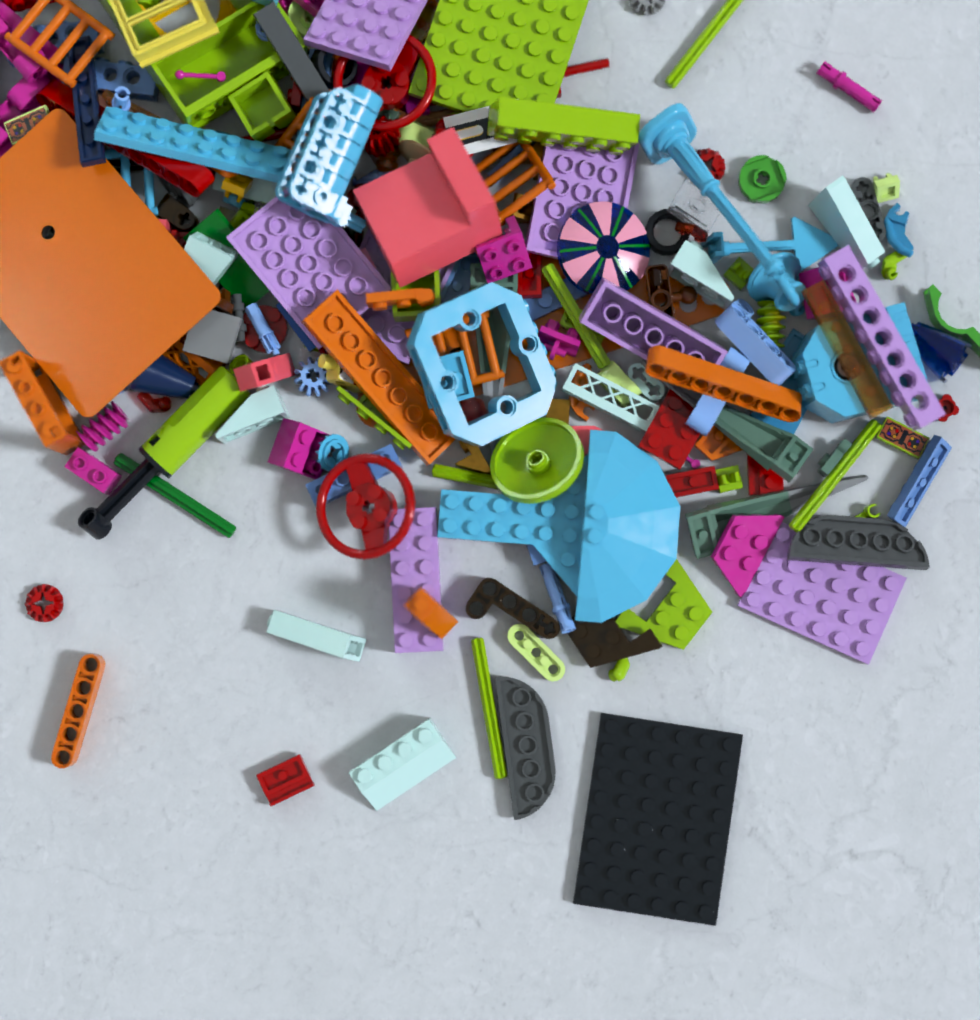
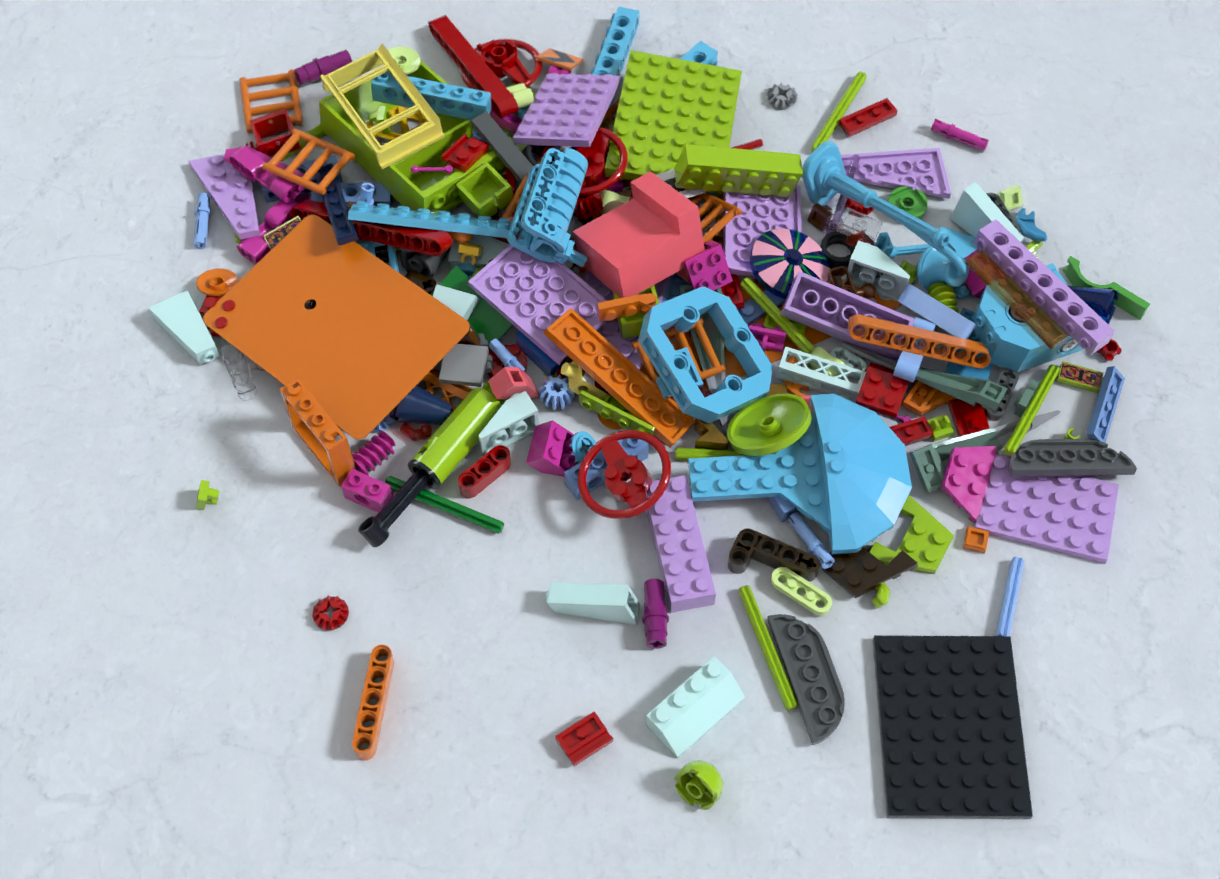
camera: 15 degrees left, 25 degrees down
orange slope [404,587,458,639] -> none
none -> red plate [441,134,488,173]
none -> red beam [458,445,511,499]
none -> magenta piece [642,579,669,649]
none -> lime cylinder [674,760,723,810]
none -> reddish brown tile [807,203,833,231]
none -> clear purple piece [825,154,860,234]
none -> red plate [839,98,898,137]
none -> lavender wing [841,148,951,199]
none -> orange tile [963,526,989,554]
none -> dark grey beam [984,368,1019,421]
none -> light blue axle [996,557,1024,637]

